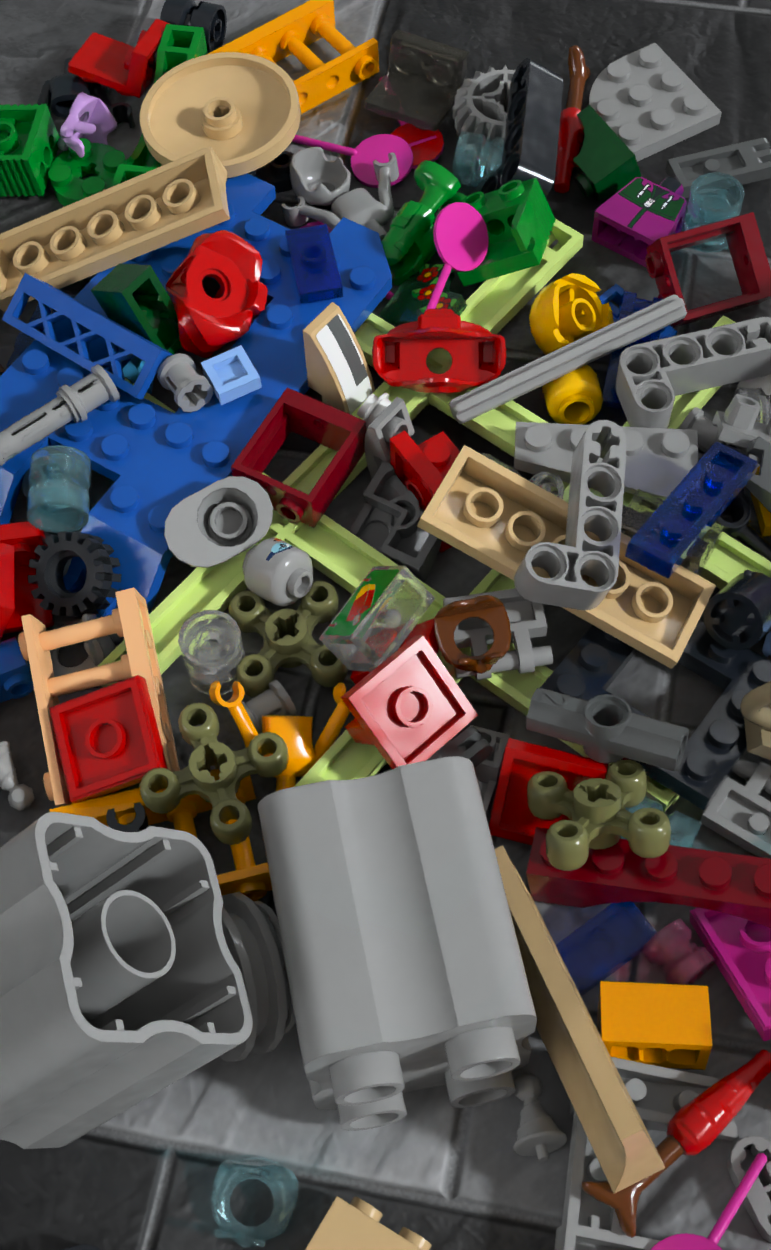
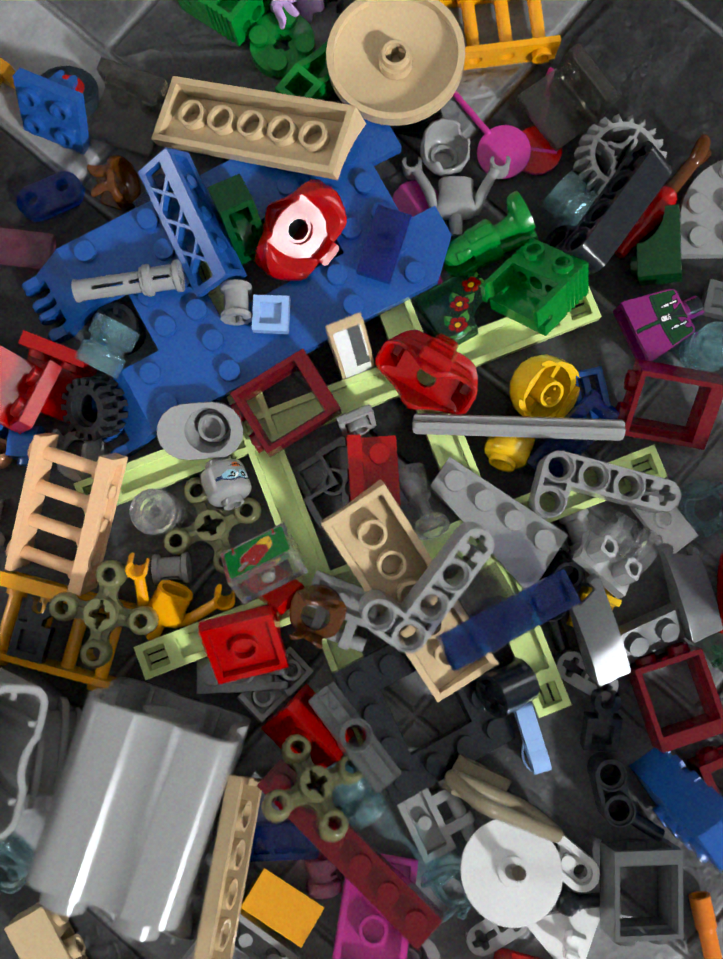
camera: 30 degrees right, 25 degrees up
red plate [49,675,168,803] -> none
white plate [357,393,392,428] -> none
dark pink piece [425,202,489,311] -> none

